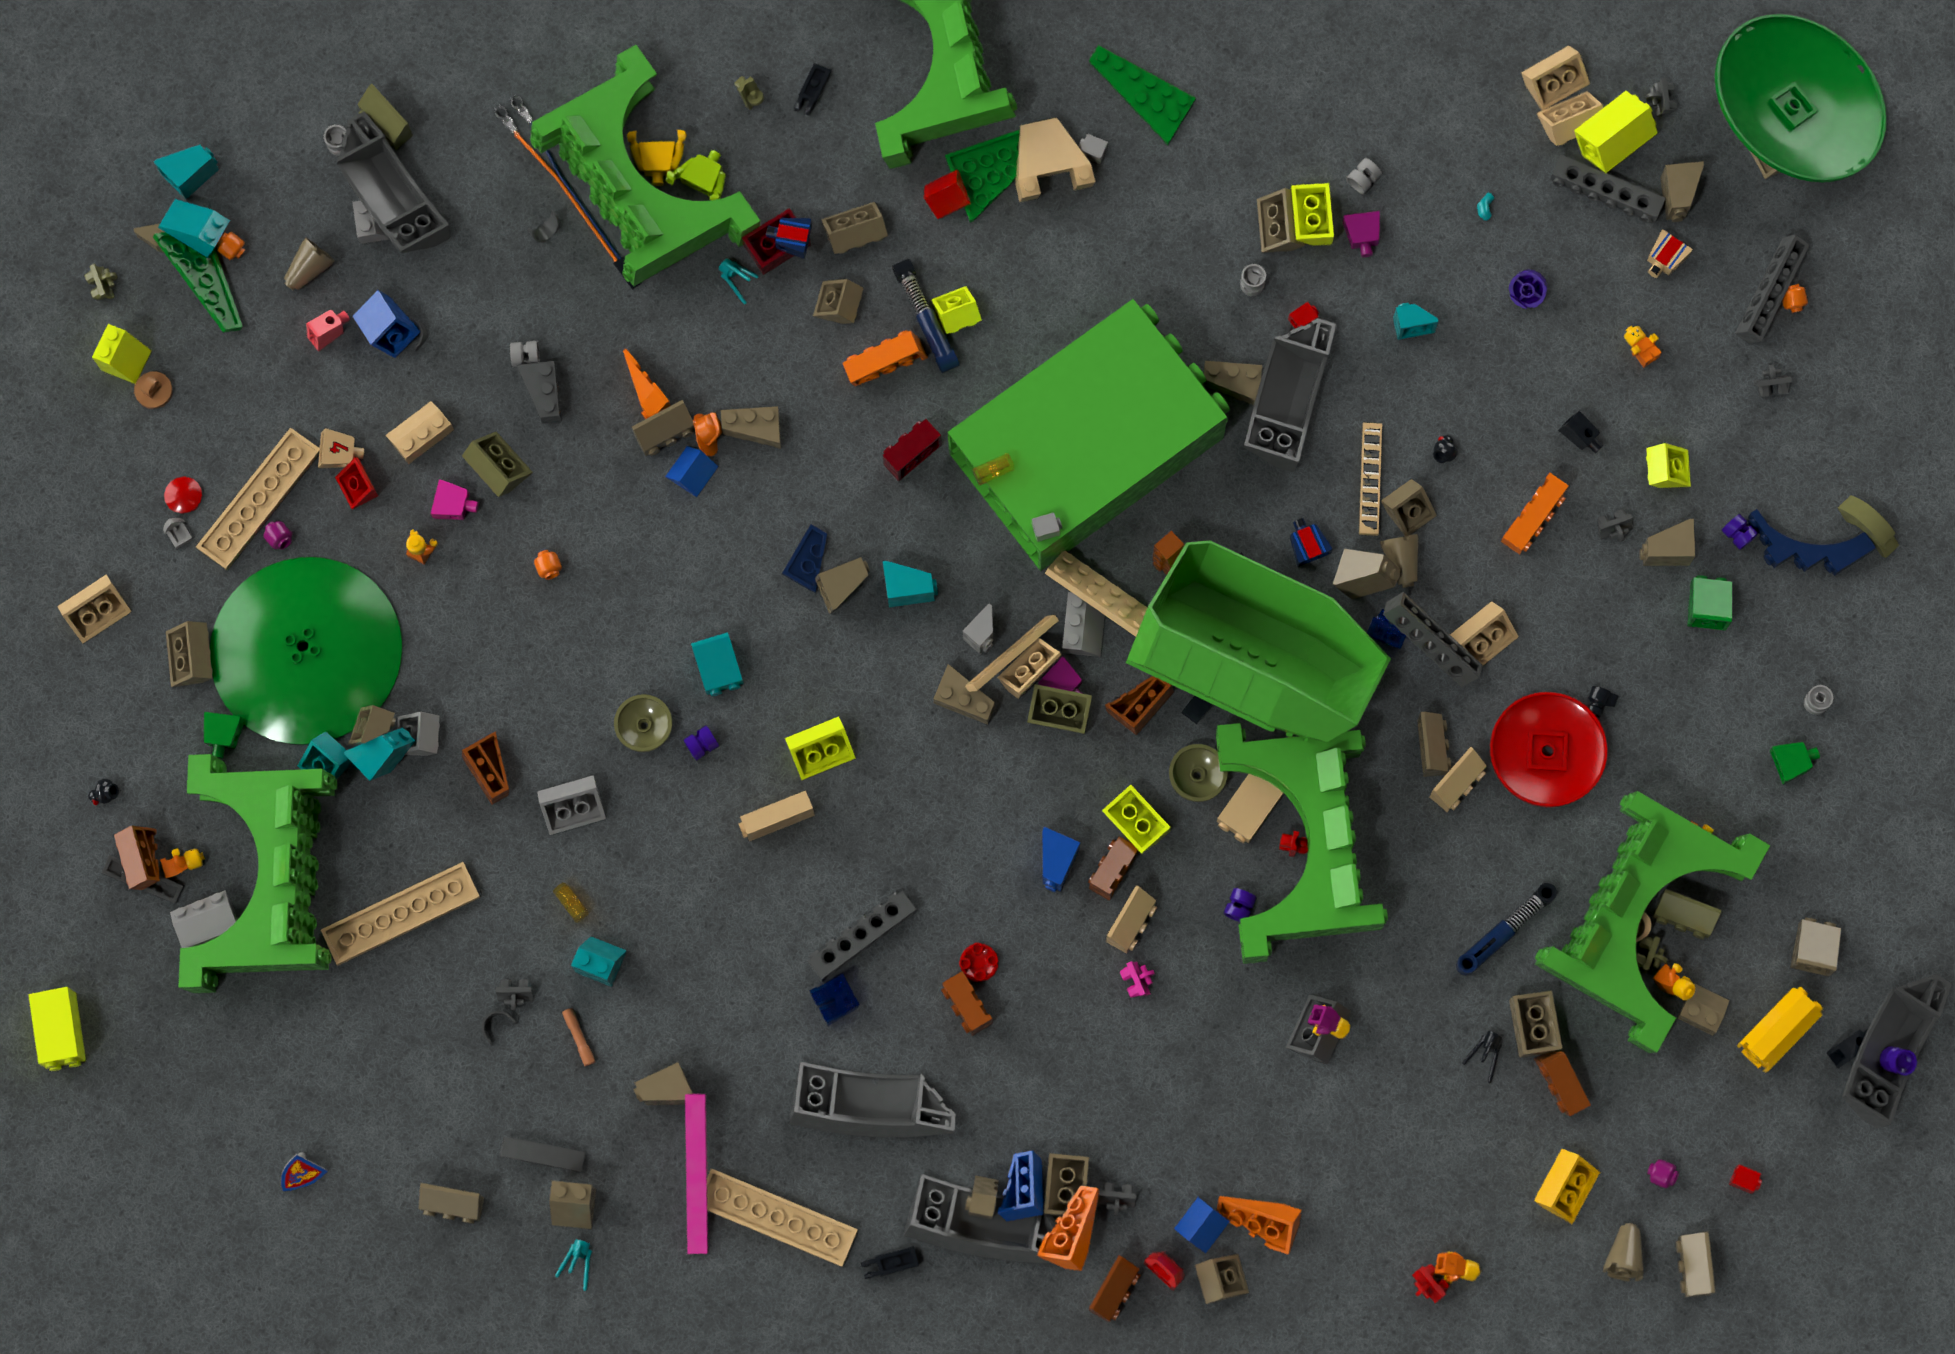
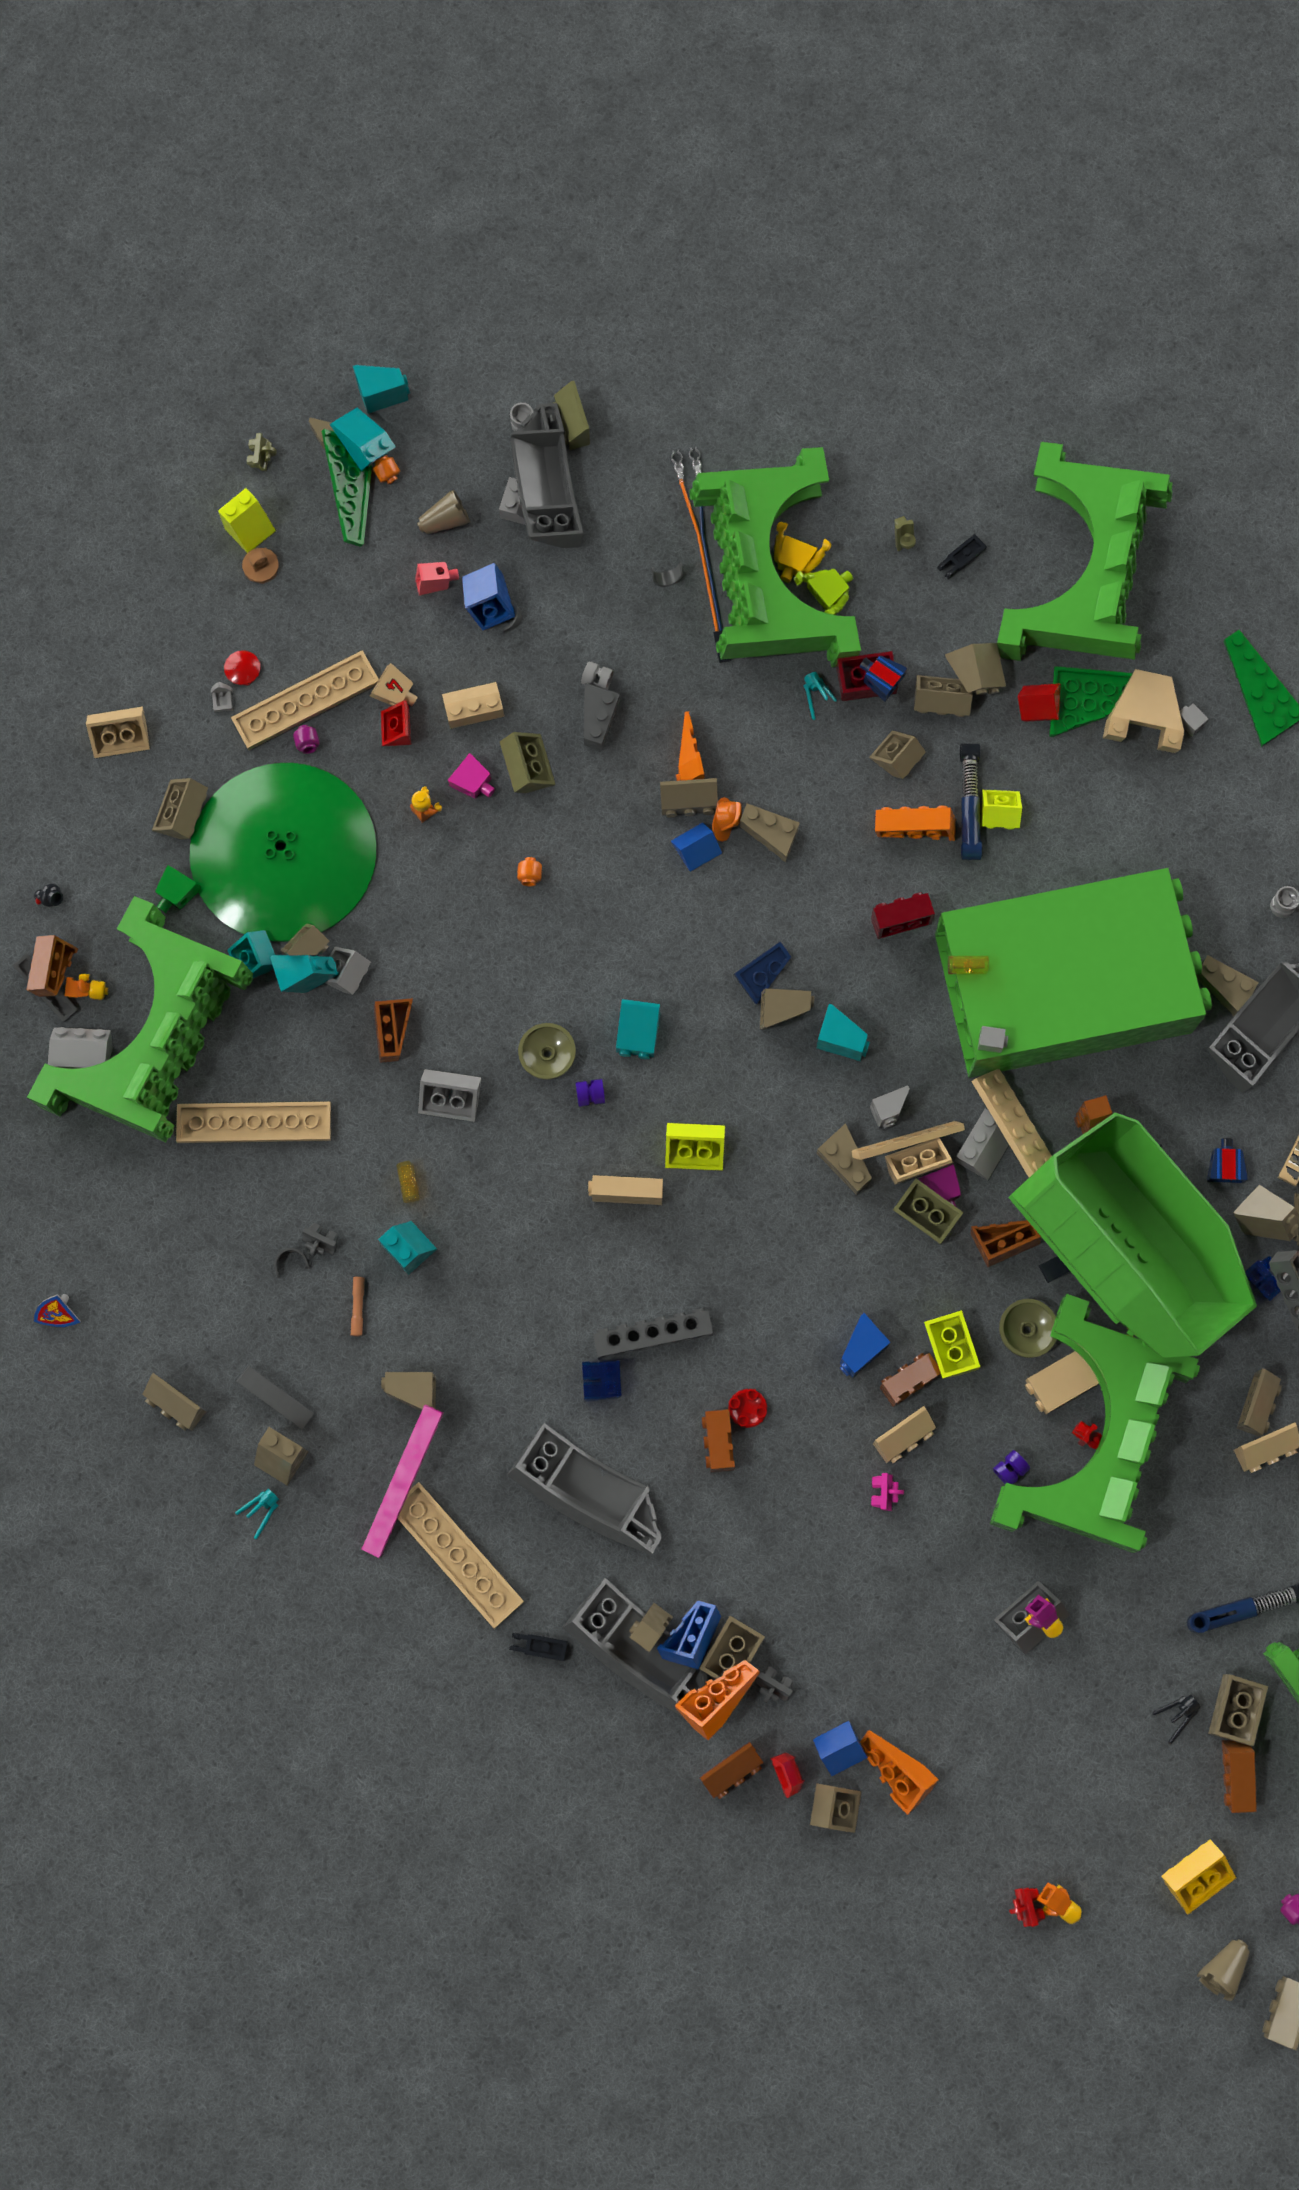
camera: 25 degrees right, 0 degrees up
none -> dark tan slope [945,643,1006,695]

